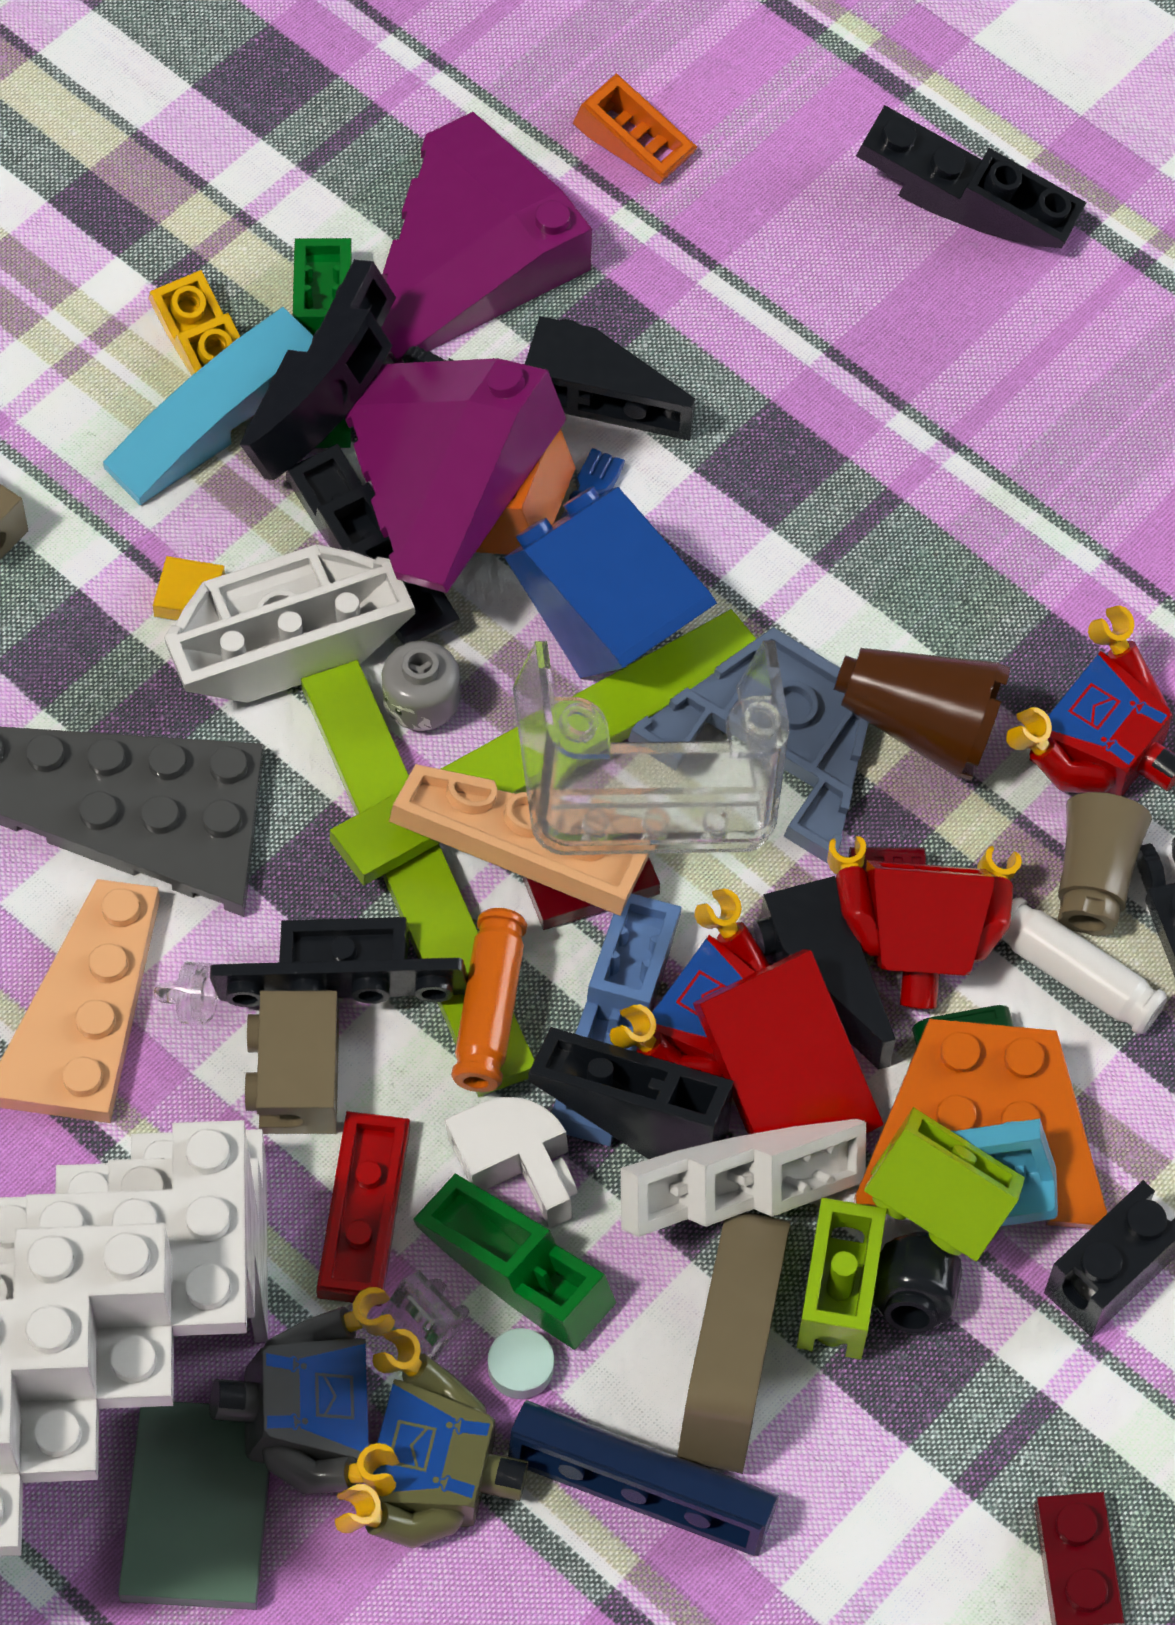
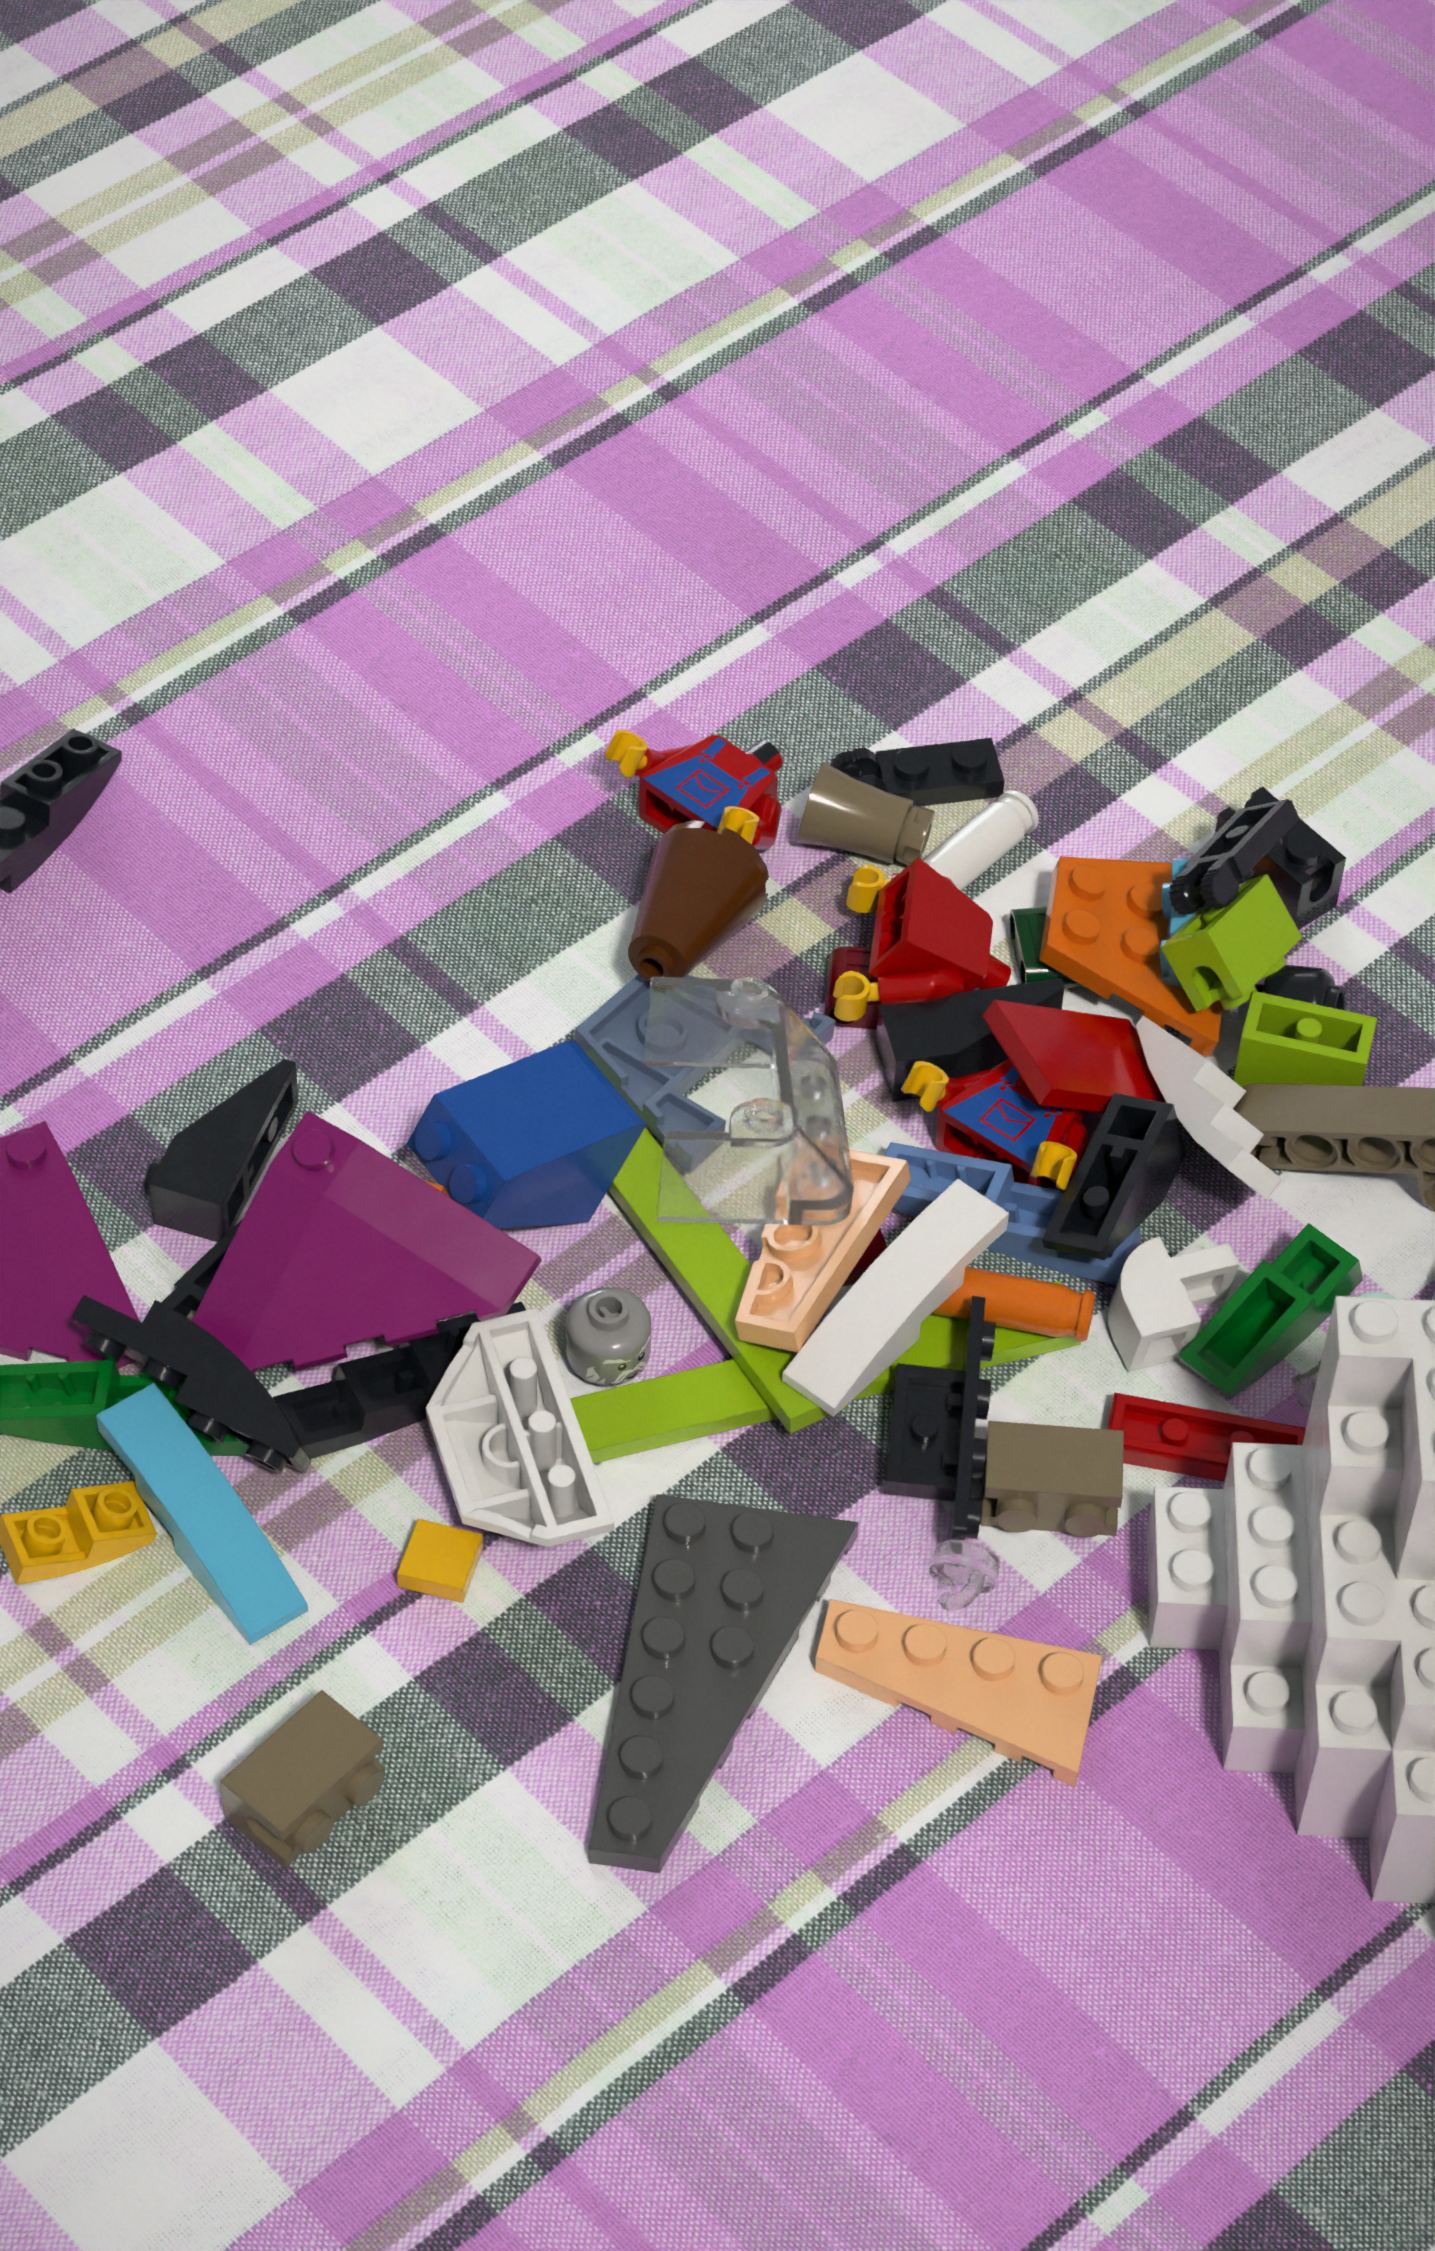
camera: 85 degrees left, 10 degrees down
none -> white slope [782,1179,1009,1417]
none -> black hinge [1168,799,1300,915]

